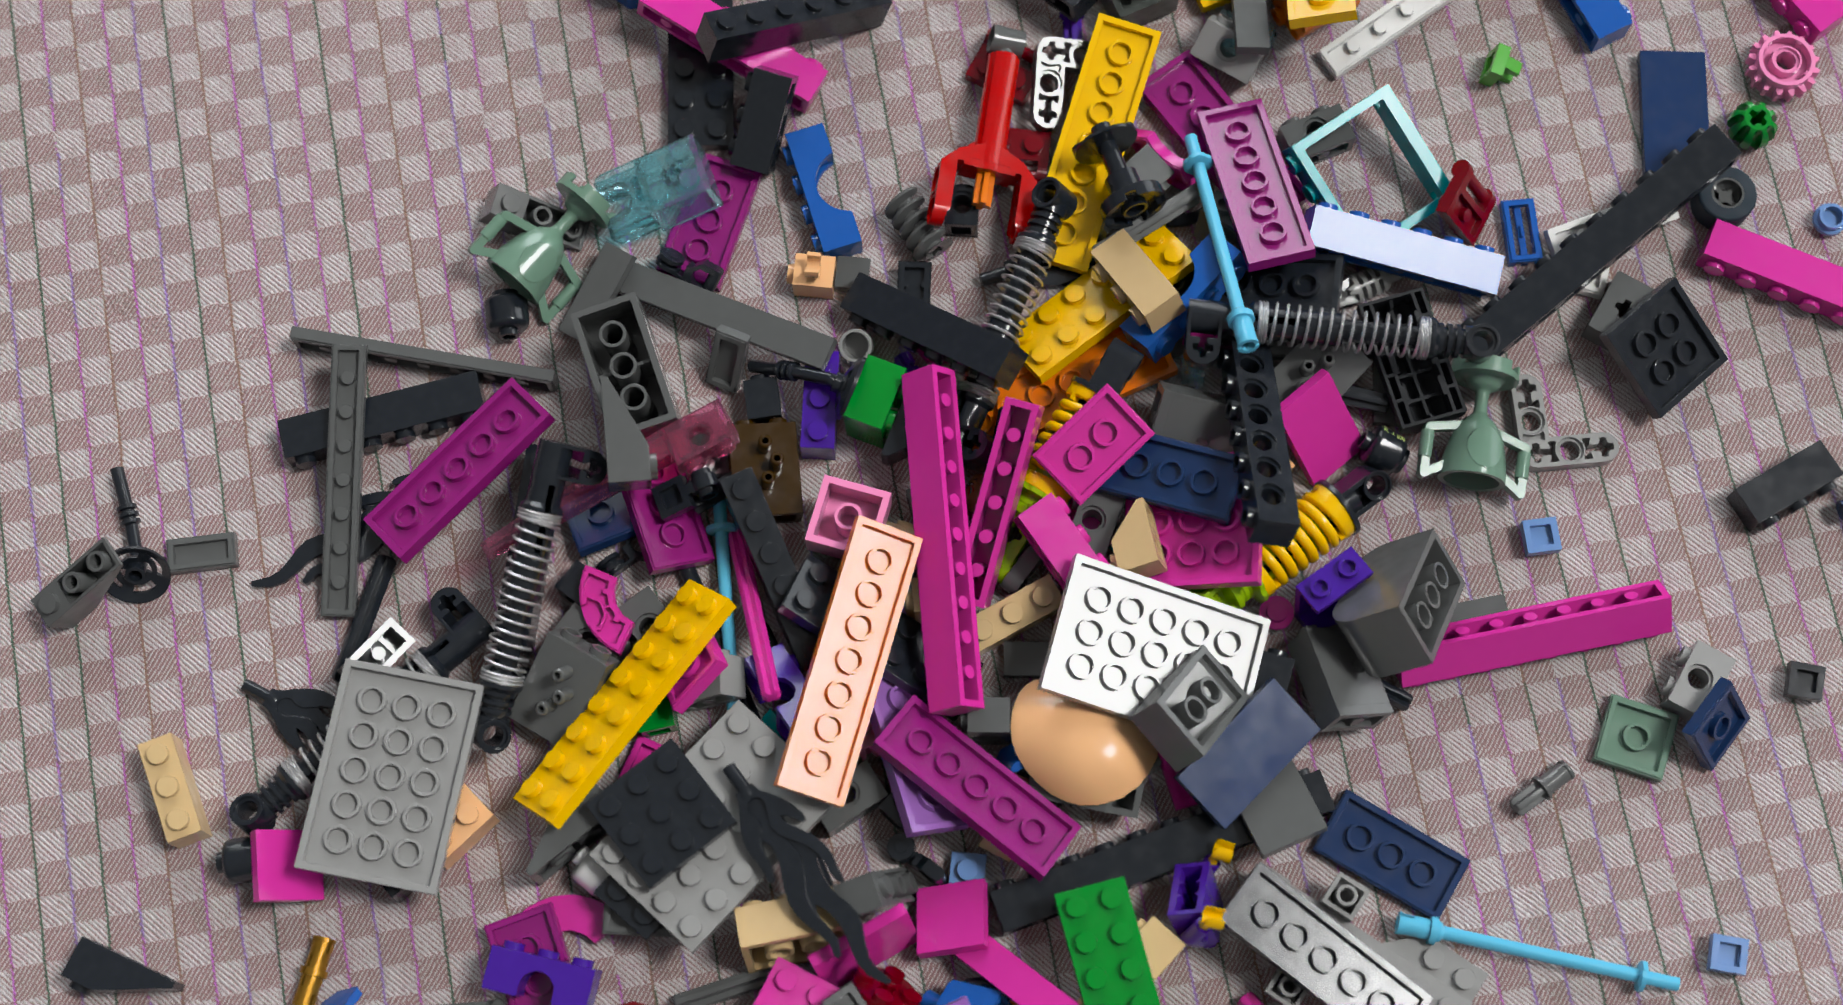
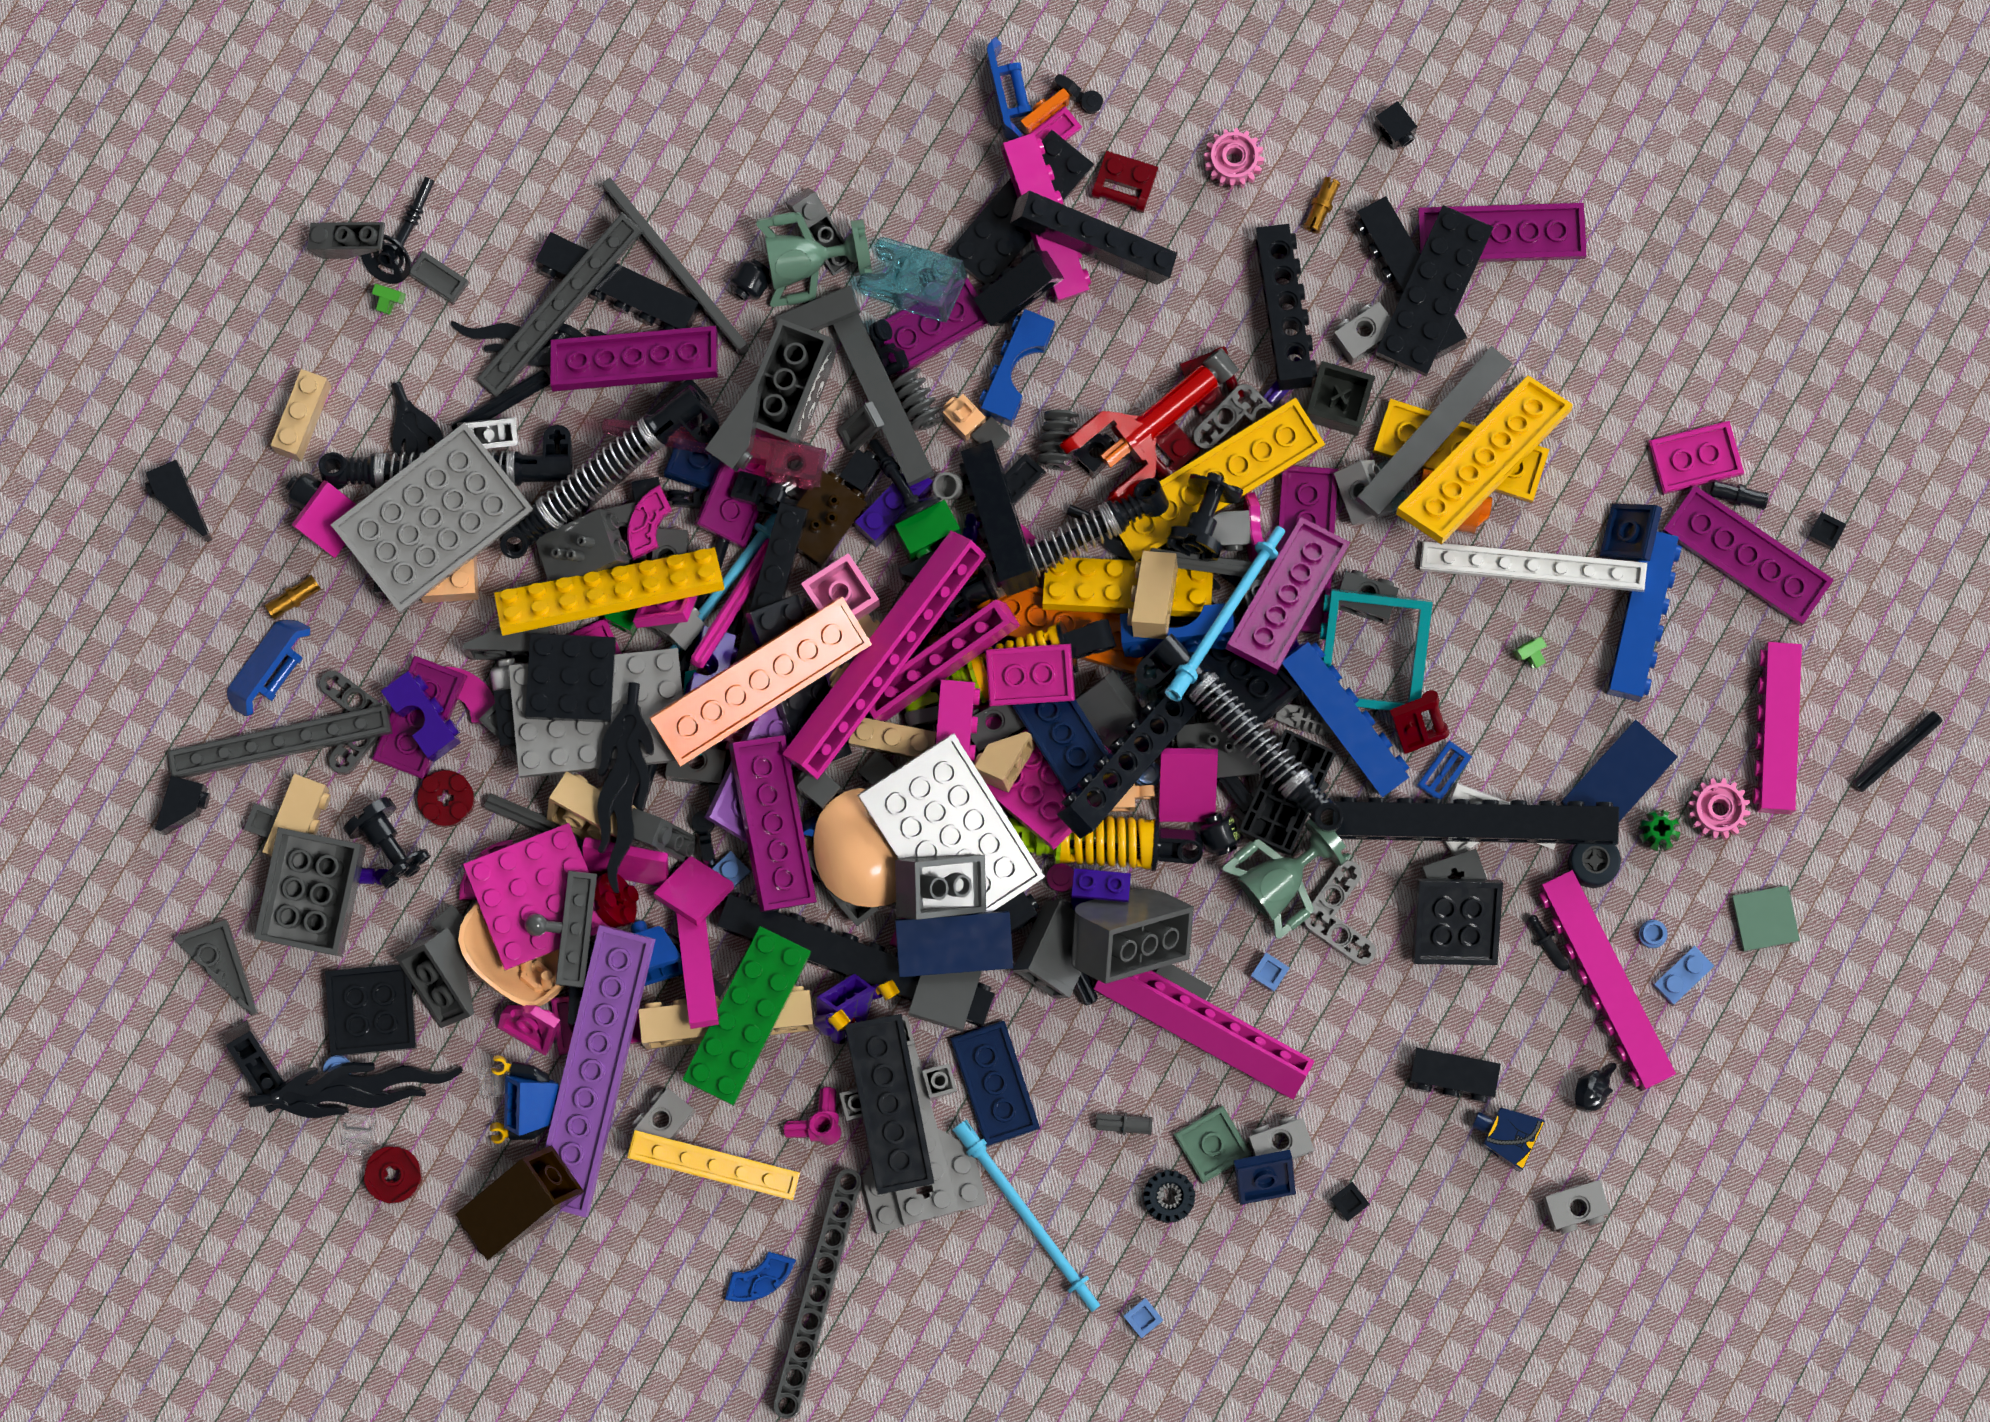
camera: 40 degrees right, 5 degrees up
none -> bright green tile [372,283,406,315]
none -> dark grey piece [892,368,944,431]
none -> black bush [1143,1170,1195,1223]
none -> black piece [1528,915,1570,971]

